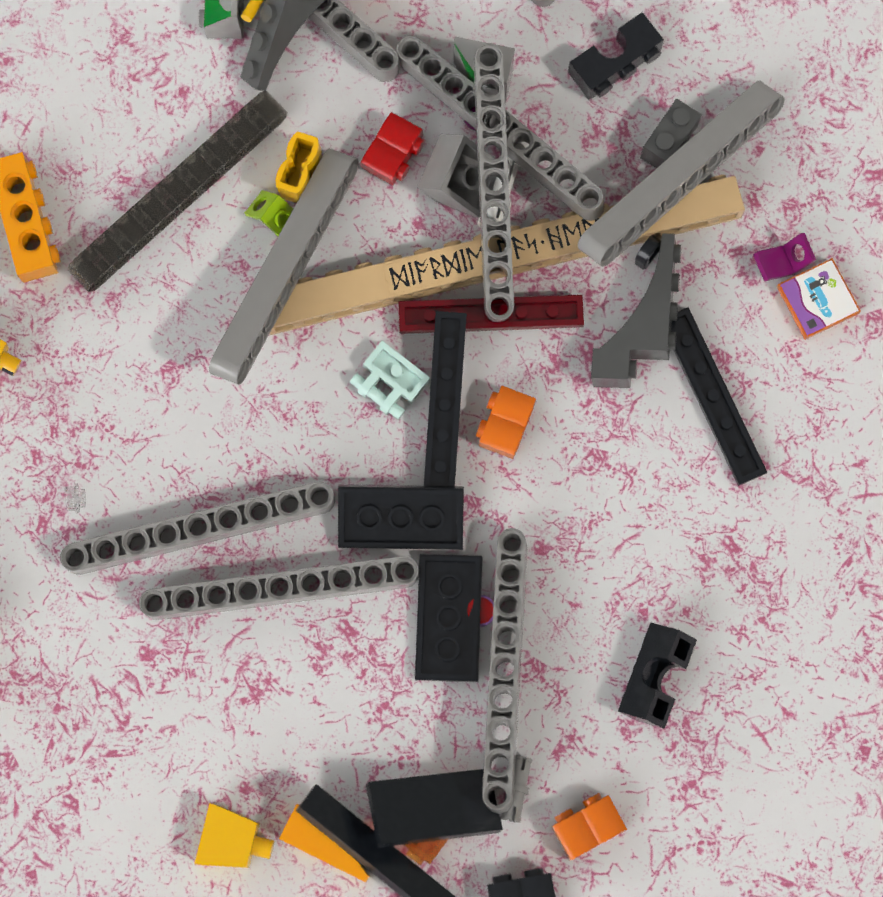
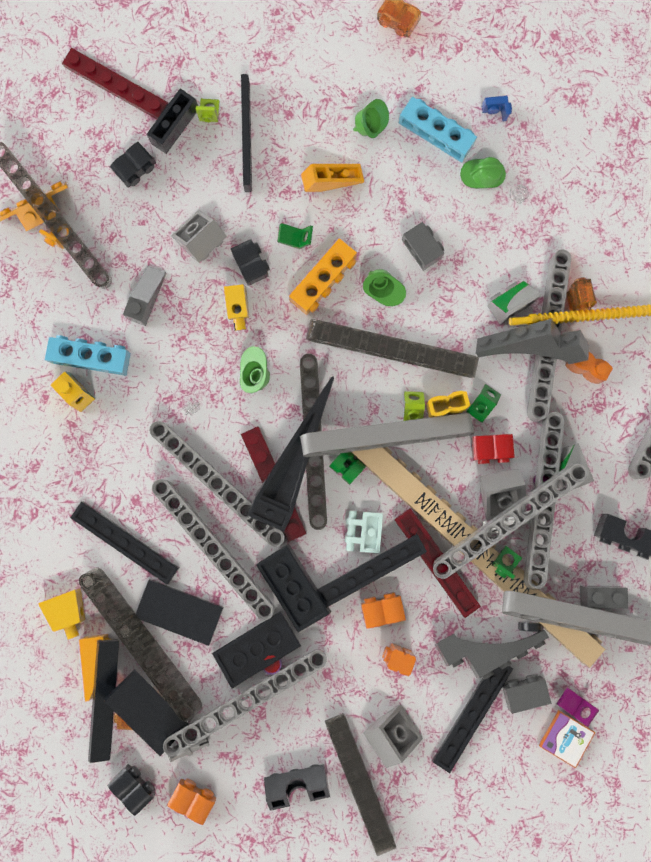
camera: 55 degrees right, 5 degrees up
none -> black tile [70,501,179,585]
none -> clear smoke beam [79,568,202,722]
none -> black tile [134,579,224,646]
none -> piece [240,346,270,394]
none -> dark red plate [241,426,307,542]
none -> black plate [247,376,334,532]
none -> clear smoke beam [300,354,327,530]
none -> clear smoke beam [325,713,397,856]
none -> green wheel [329,452,366,485]
none -> bright green piece [363,269,406,307]
none -> light grey slope [364,704,423,768]
none -> orange brick [382,643,416,677]
none -> dark grey brick [402,222,444,271]
none -> green bracket [466,384,501,423]
none -> green bracket [492,546,522,579]
none -> dark grey brick [502,674,552,714]

